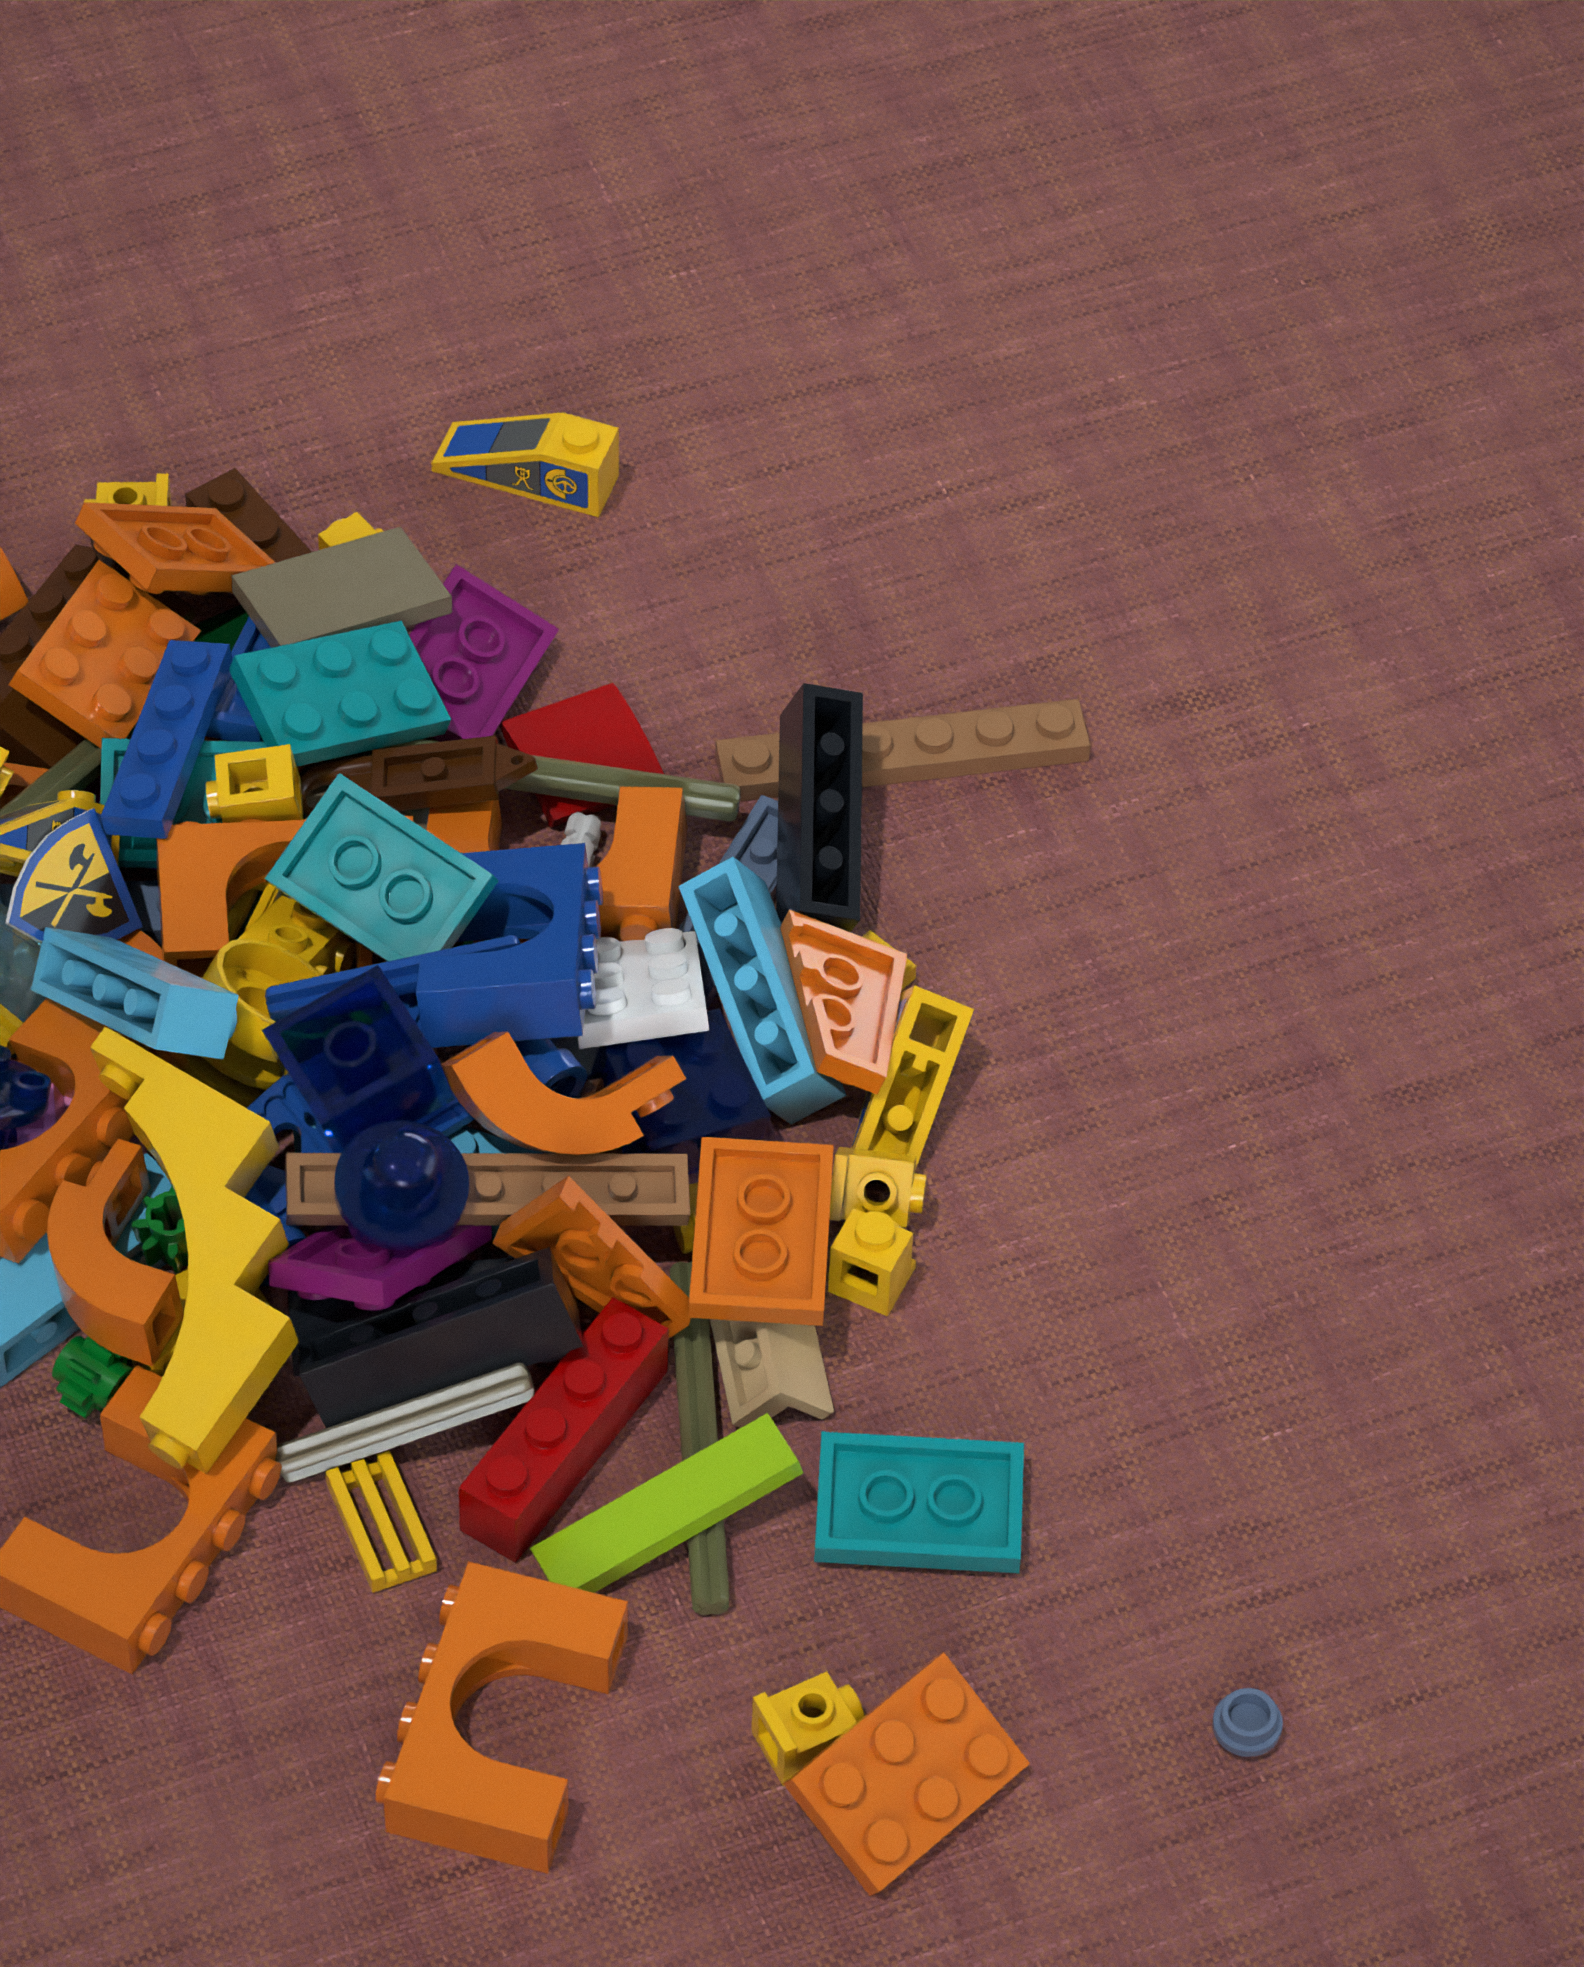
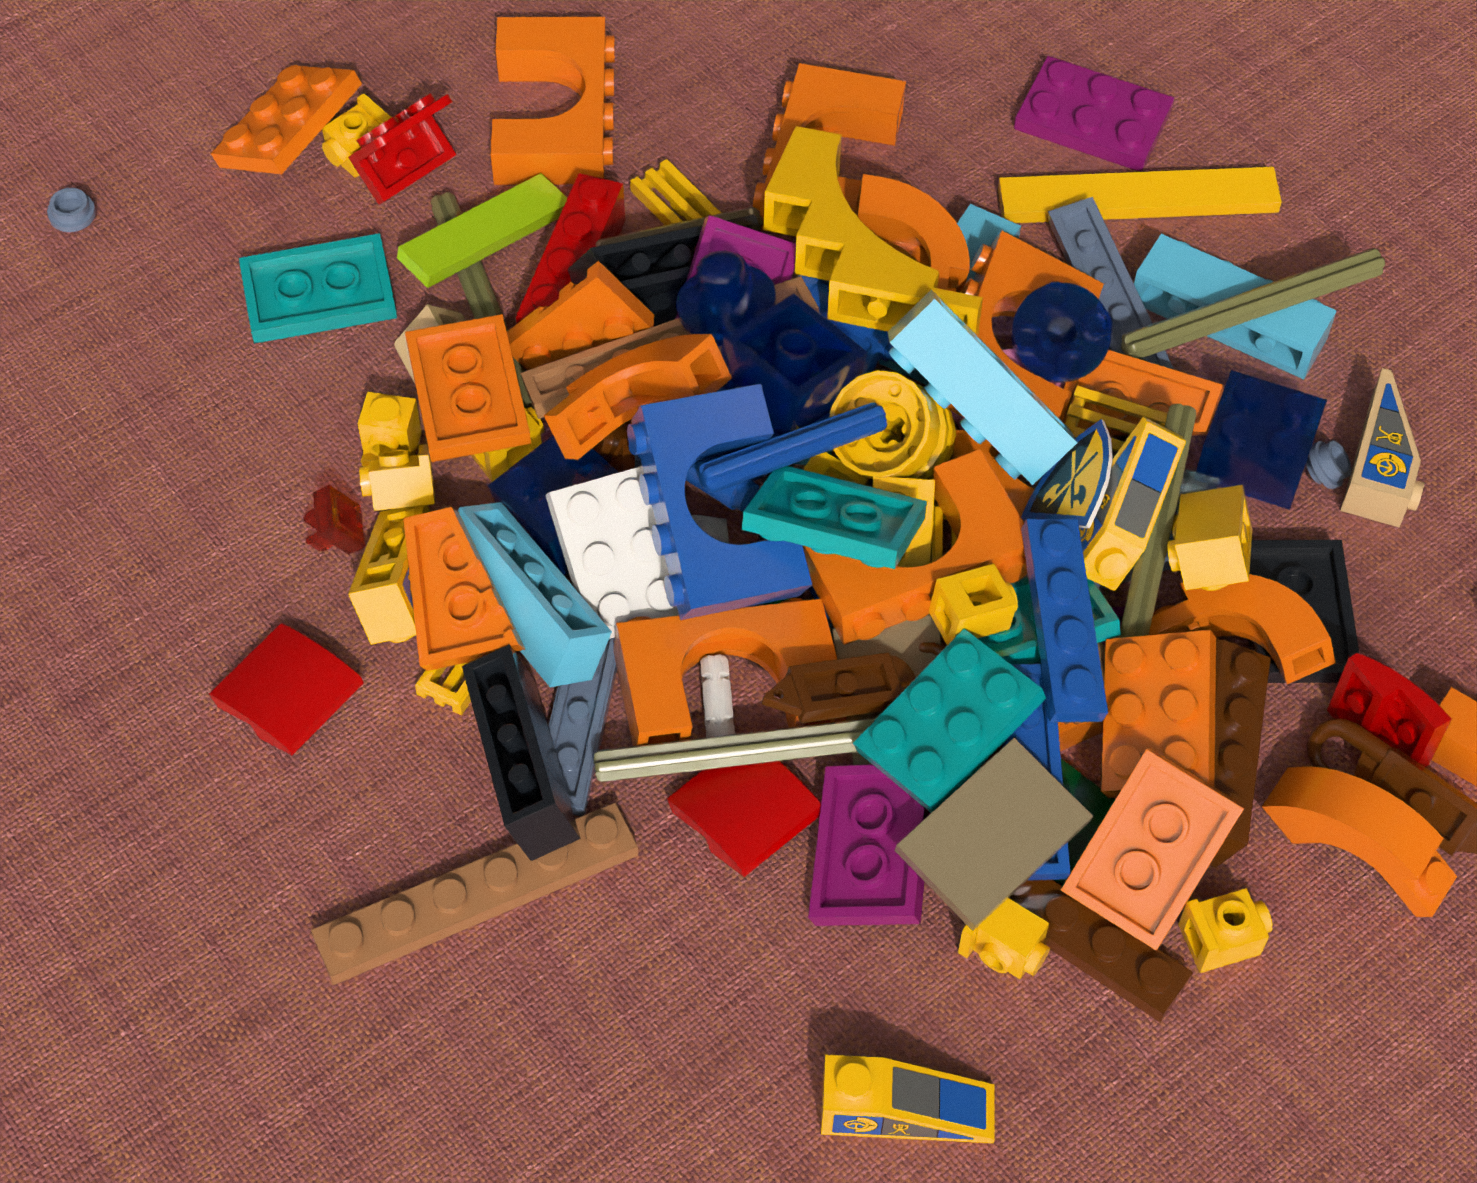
camera: 165 degrees right, 5 degrees up
none -> red slope [209,623,364,756]
none -> clear red tile [303,485,365,555]
none -> red bracket [348,93,457,205]

